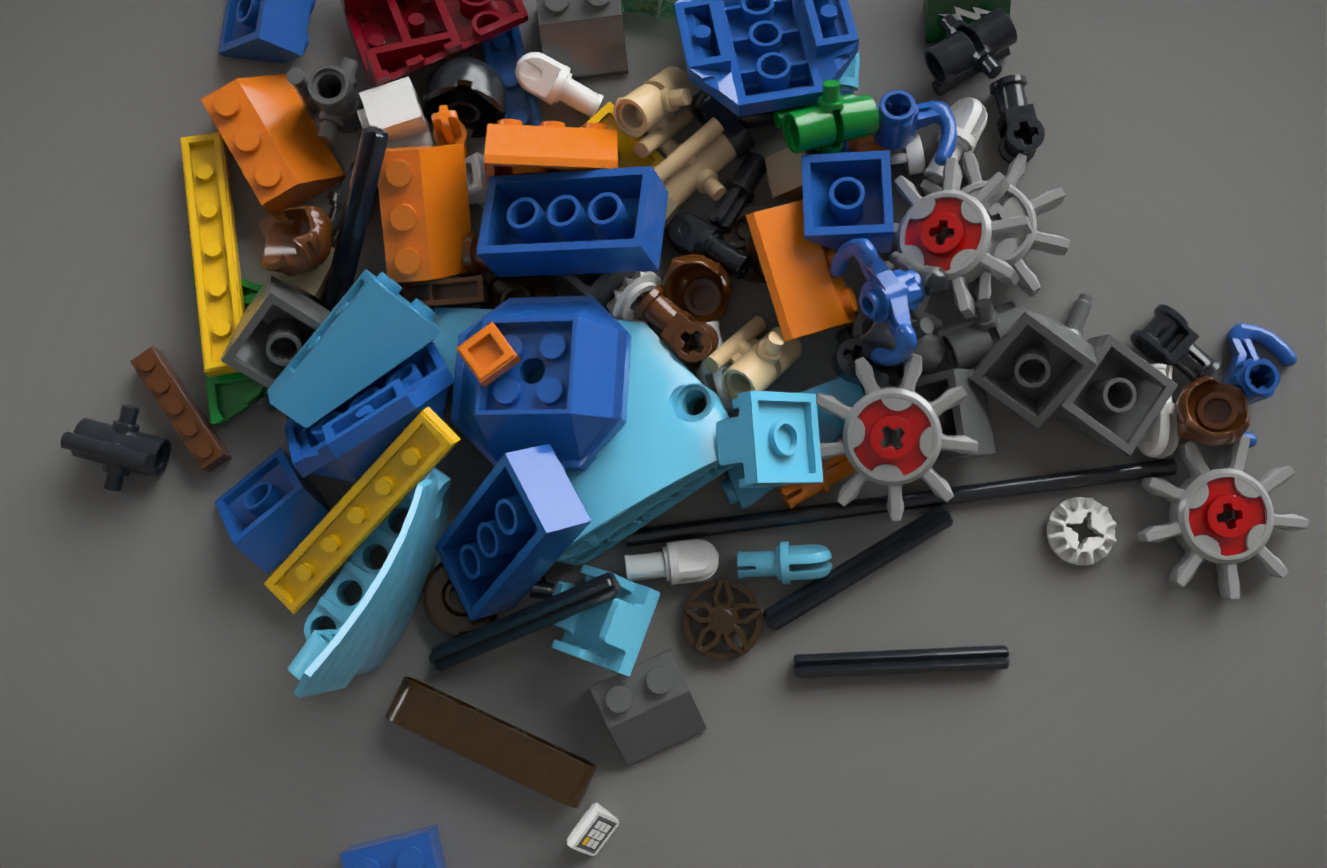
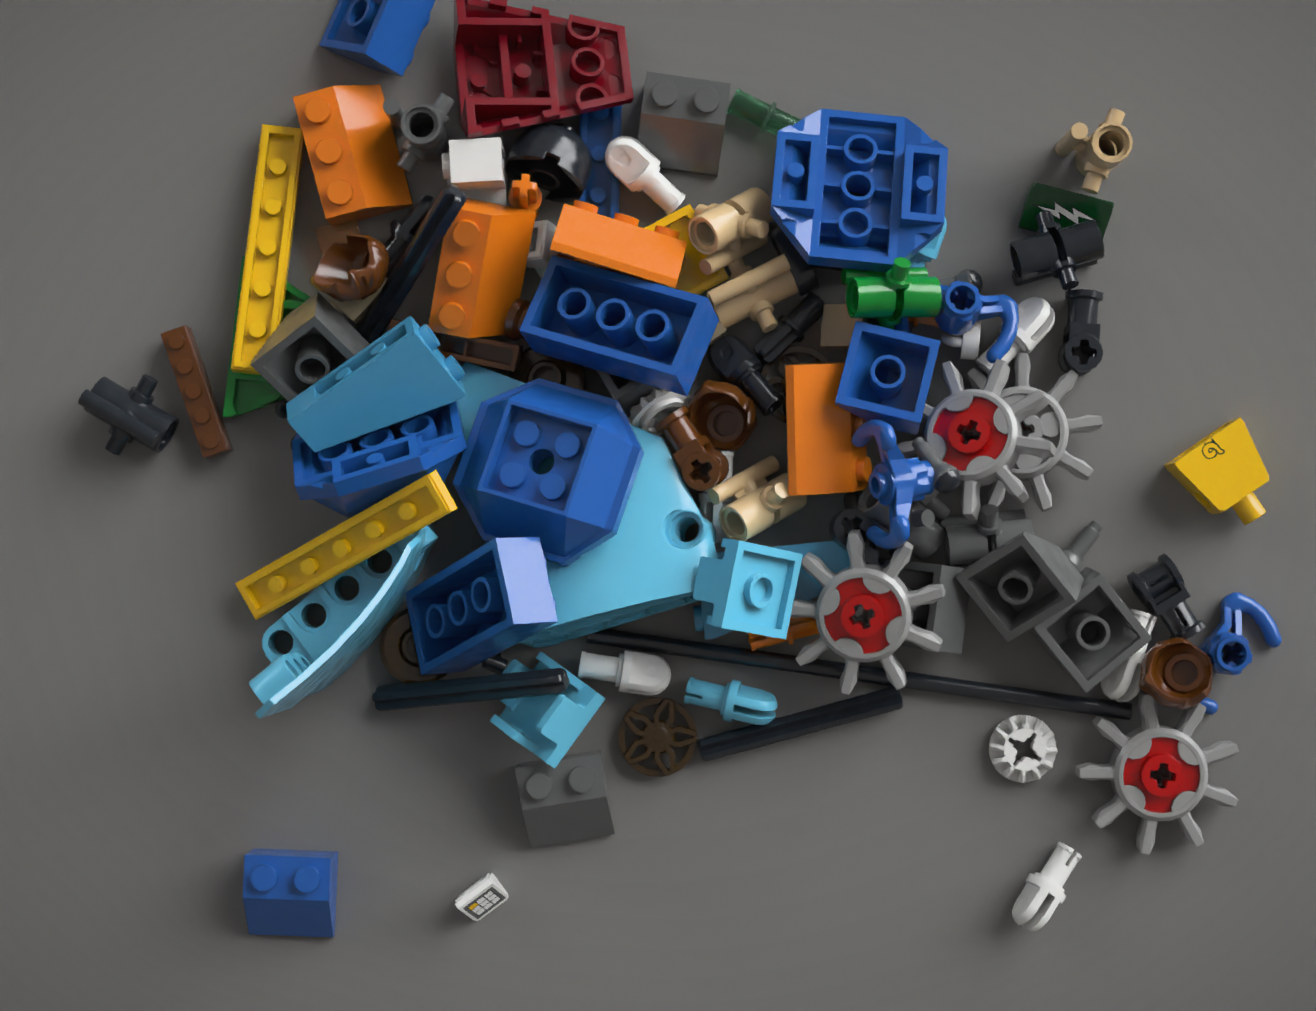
camera: 15 degrees right, 5 degrees up
blue slope [214,447,331,574] -> none
dark brown beam [385,676,597,808] -> none
orange tile [456,321,521,388] -> none
black axle [793,645,1010,678] -> none
none -> white arm [1012,842,1082,931]
none -> yellow torso [1164,417,1270,525]

